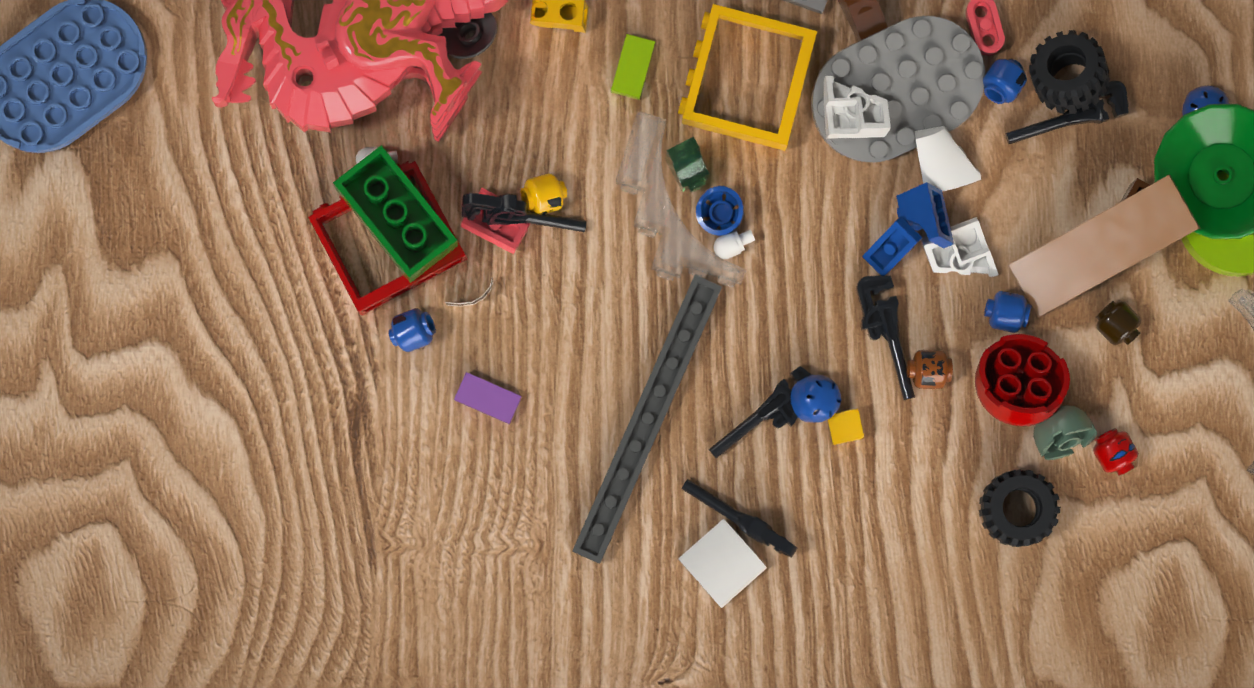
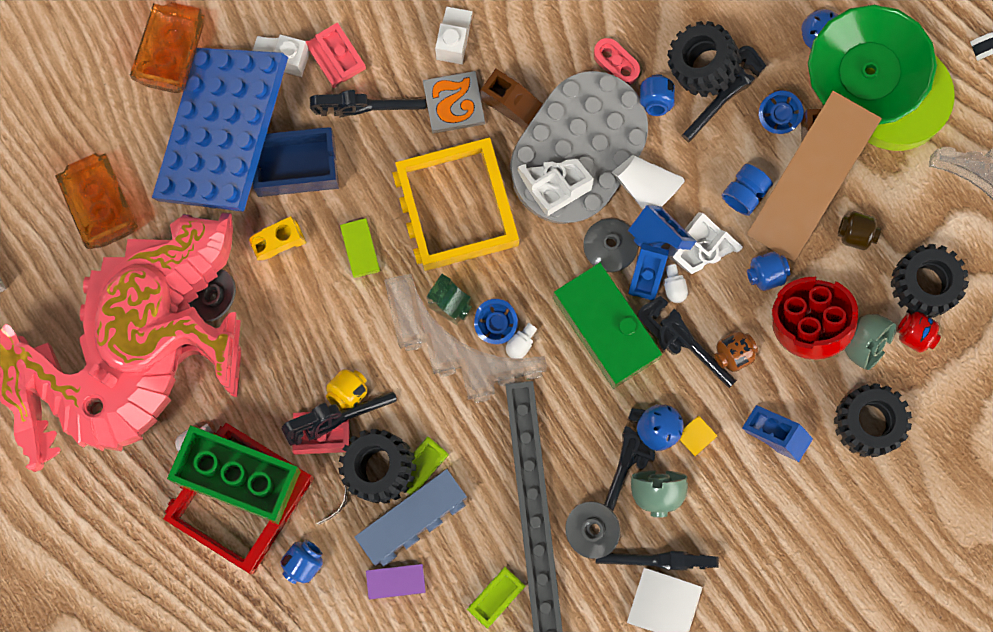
camera: 30 degrees left, 5 degrees down
none -> black tyre [339,429,416,504]
none -> sand blue brick [355,469,467,567]
none -> lime tile [406,436,449,496]
none -> lime tile [466,567,526,629]
none -> green brick [552,263,662,389]
none -> dark grey dish [565,501,620,559]
none -> dark grey dish [583,219,638,272]
none -> sand green cylinder [631,470,688,517]
none -> white cylinder [664,264,688,303]
none -> blue wheel [721,164,773,216]
none -> blue arch [742,405,813,462]
none -> blue helmet [759,91,804,134]
none -> black tyre [891,244,969,318]

